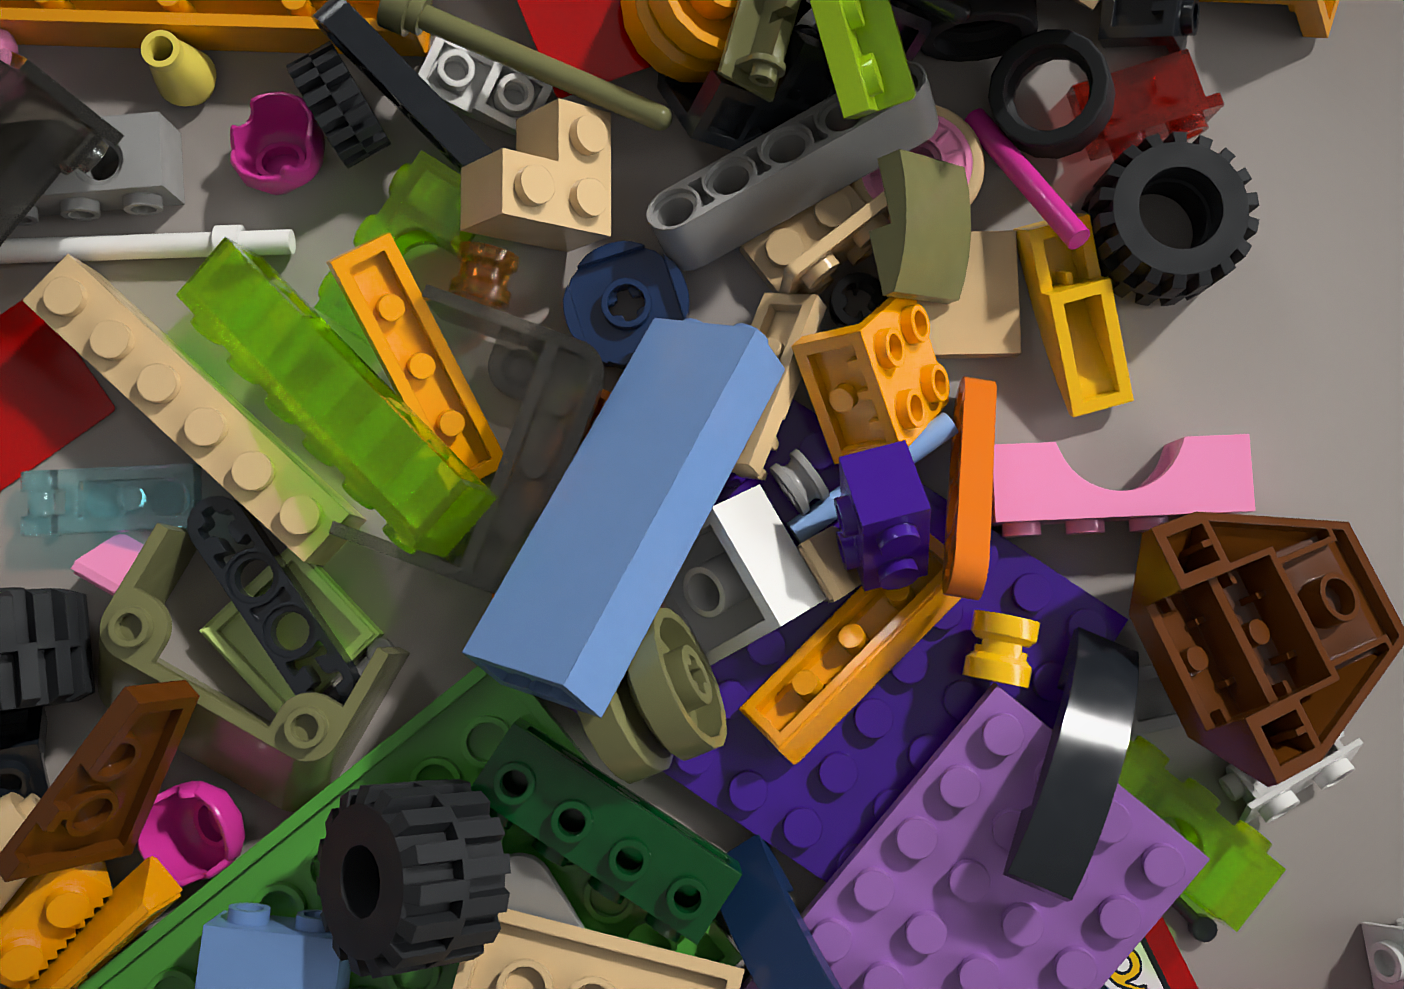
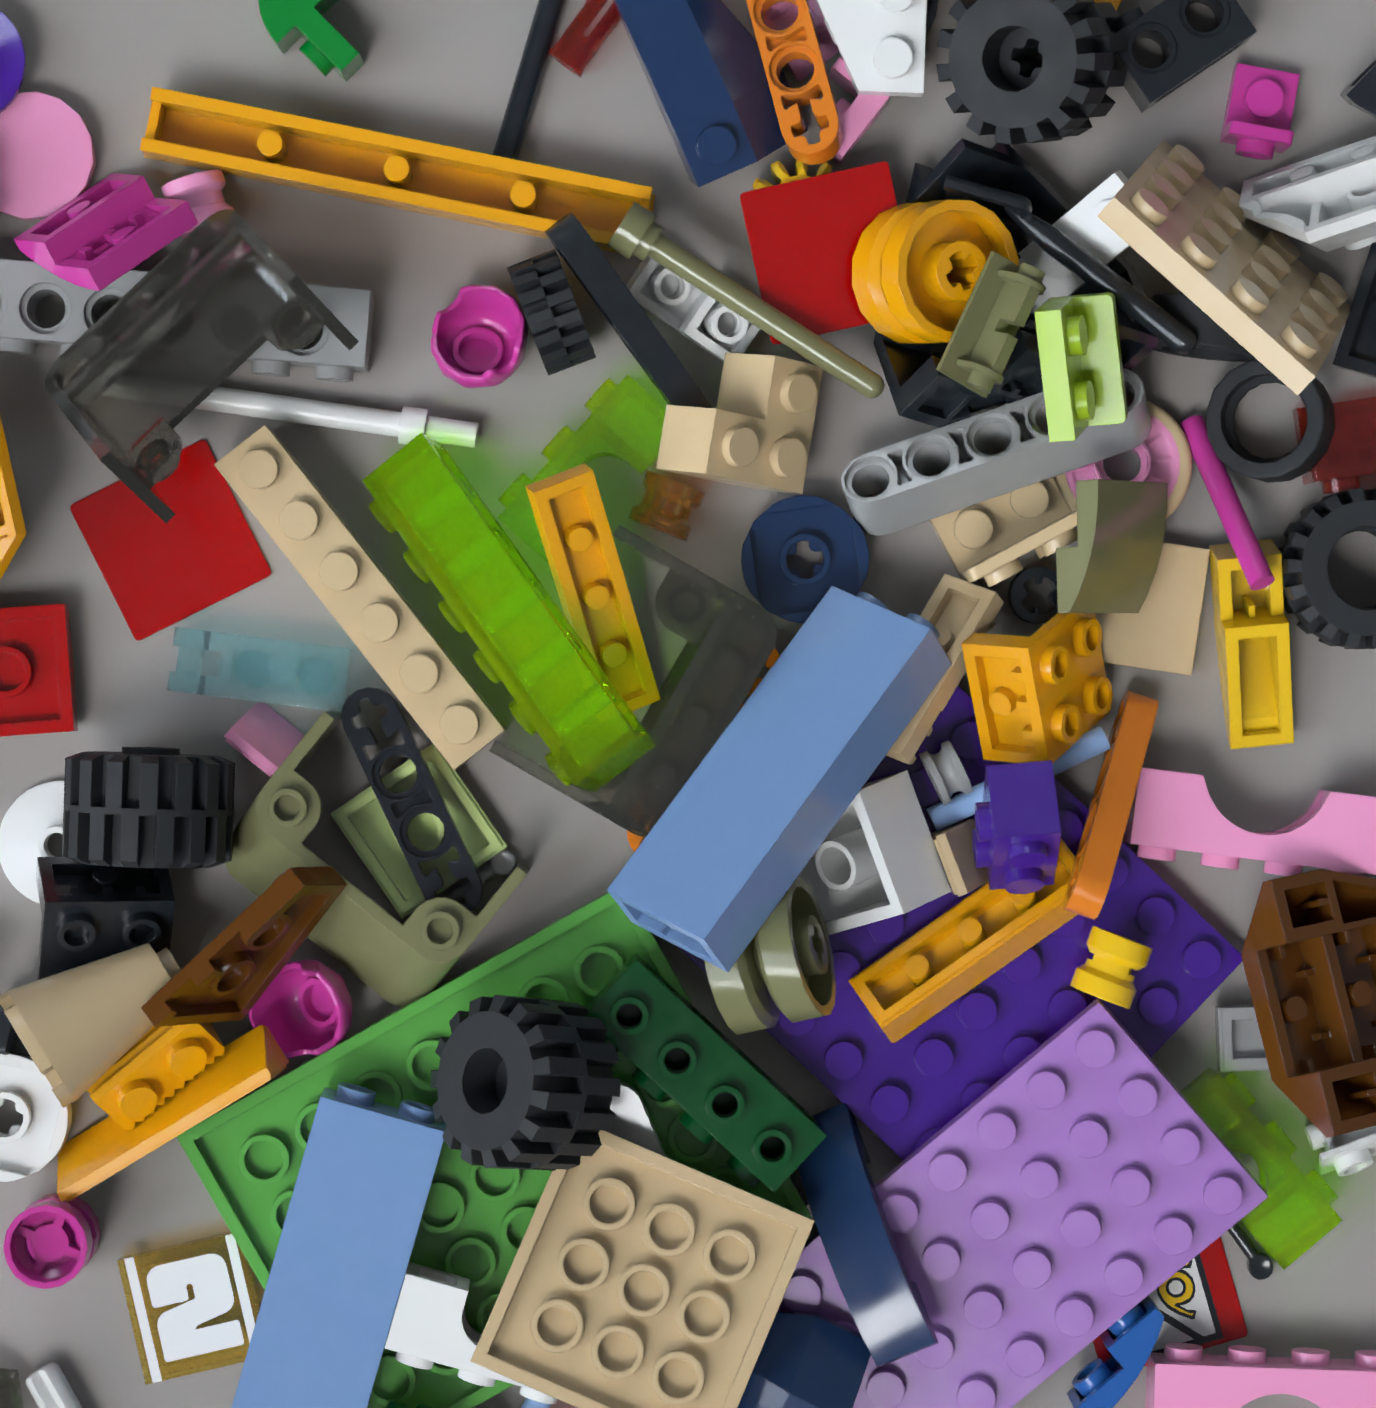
camera: 10 degrees right, 5 degrees up
light yellow cone [141,30,217,107] -> none
black slope [1003,627,1139,902] -> none

